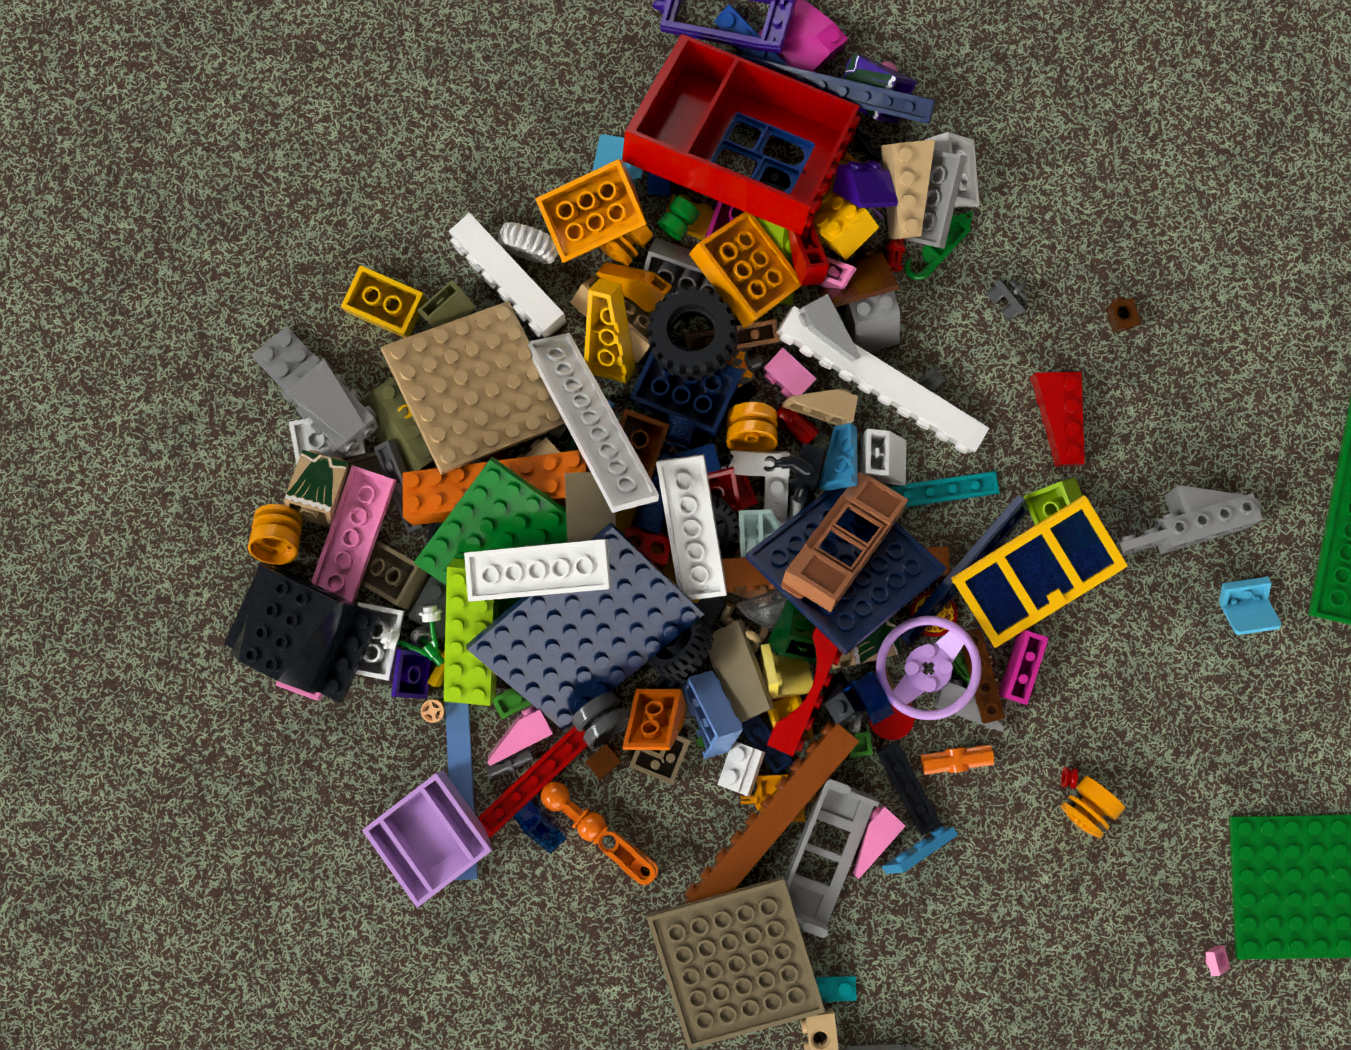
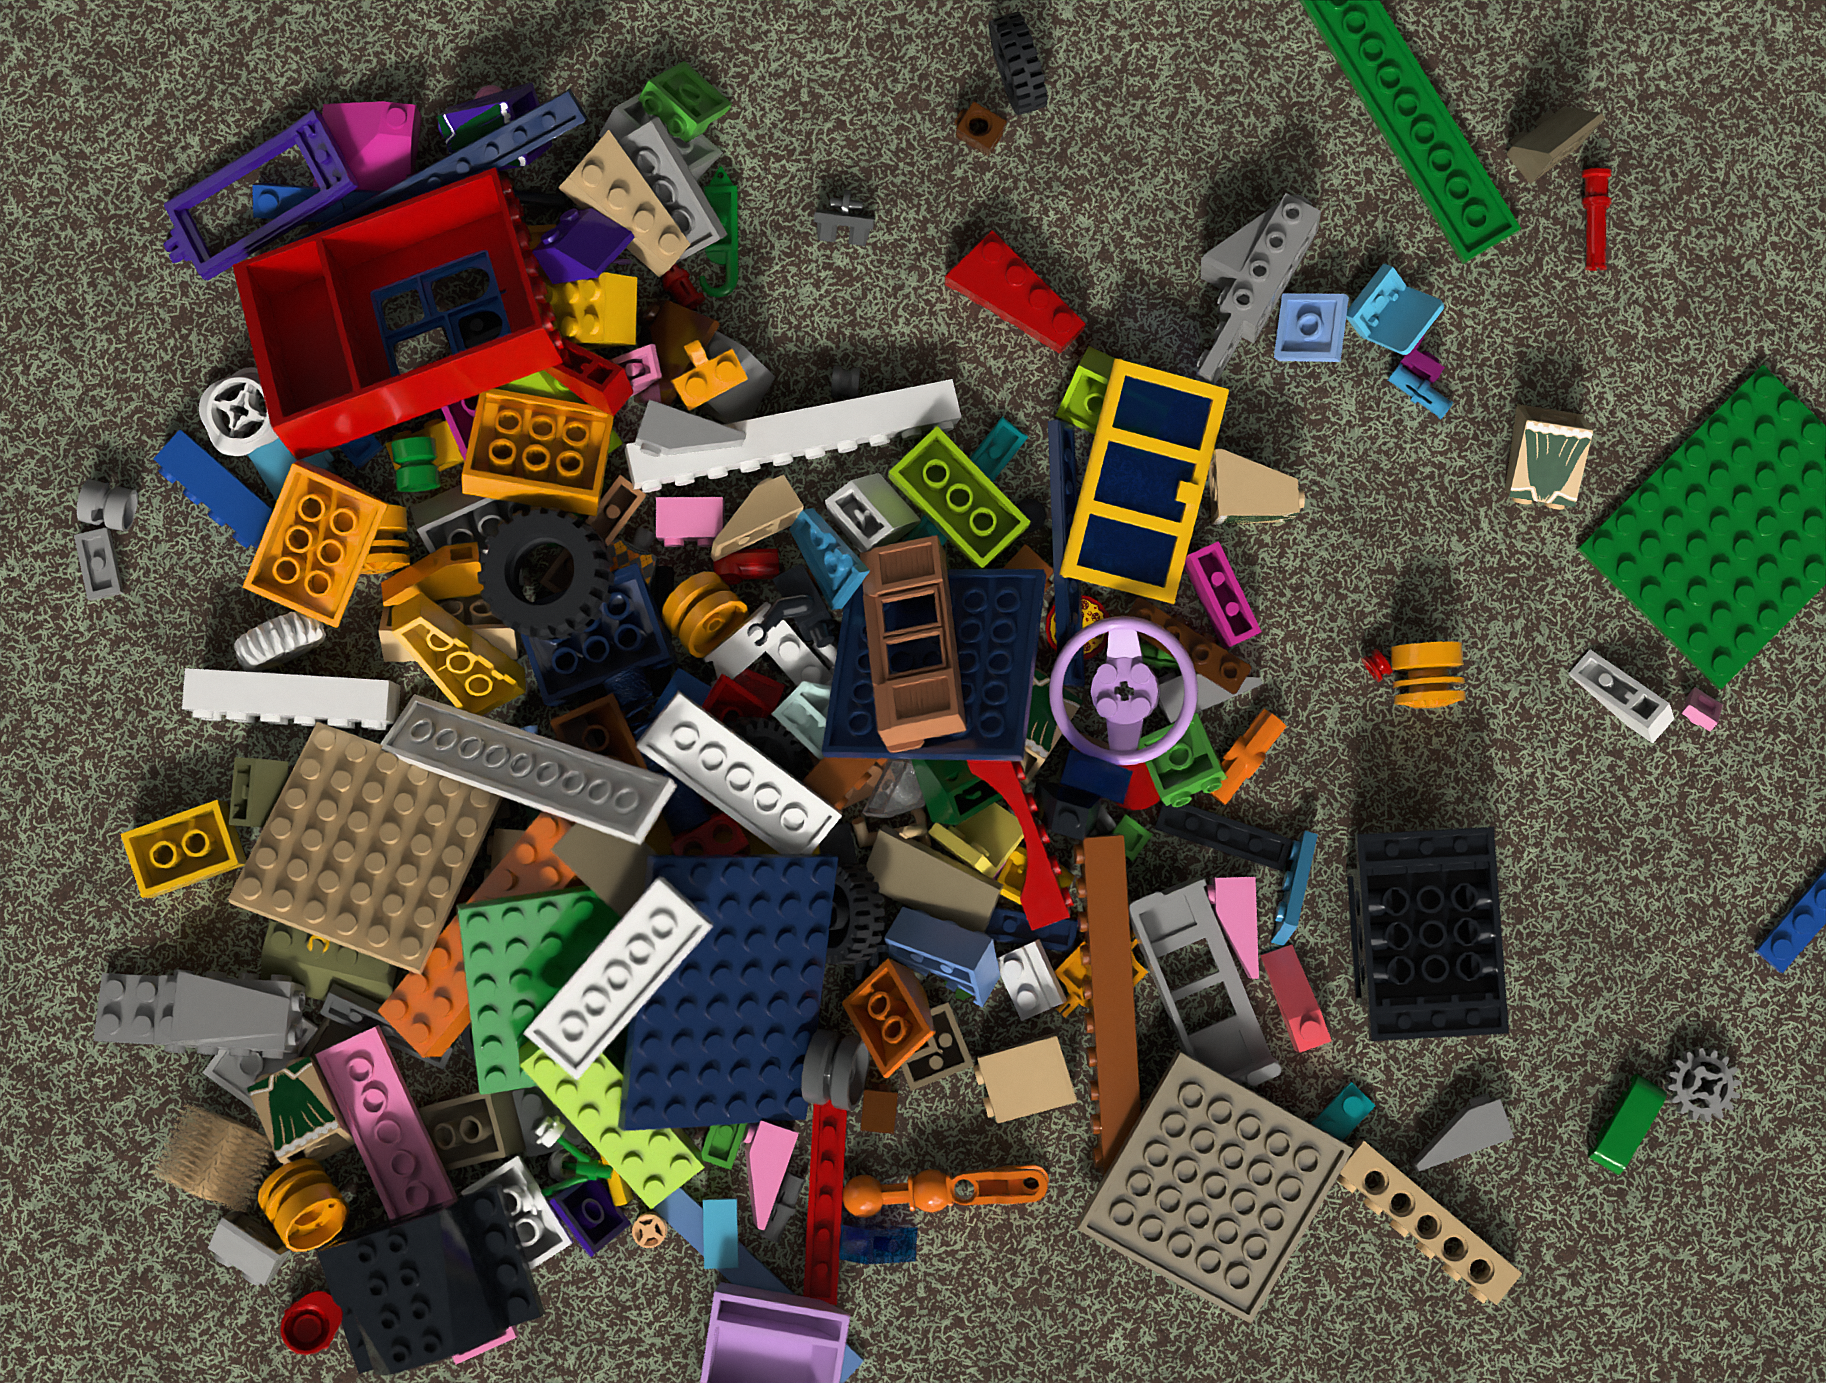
camera: 45 degrees left, 0 degrees up
none -> light grey plate [74,527,124,601]
none -> light grey wheel [76,479,138,532]
none -> tan piece [152,1103,273,1212]
none -> blue brick [153,429,274,549]
none -> white piece [199,367,279,456]
none -> light grey slope [208,1211,292,1286]
none -> red hat [280,1290,343,1355]
none -> bright green plate [638,61,732,143]
none -> light orange plate [671,340,748,411]
none -> medium azure tile [703,1198,739,1269]
none -> lime brick [889,426,1031,569]
none -> tan slope [973,1033,1077,1124]
none -> black wheel [988,12,1048,115]
none -> black plate [1016,499,1046,532]
none -> bright green plate [1139,713,1227,807]
none -> tan slope [1209,449,1305,525]
none -> coral slope [1260,944,1331,1052]
none -> light blue plate [1274,293,1349,362]
none -> black wedge [1346,827,1509,1042]
none -> dark azure pin [1387,363,1454,420]
none -> magenta bracket [1398,334,1445,384]
none -> slope [1505,404,1593,510]
none -> white slope [1569,649,1674,743]

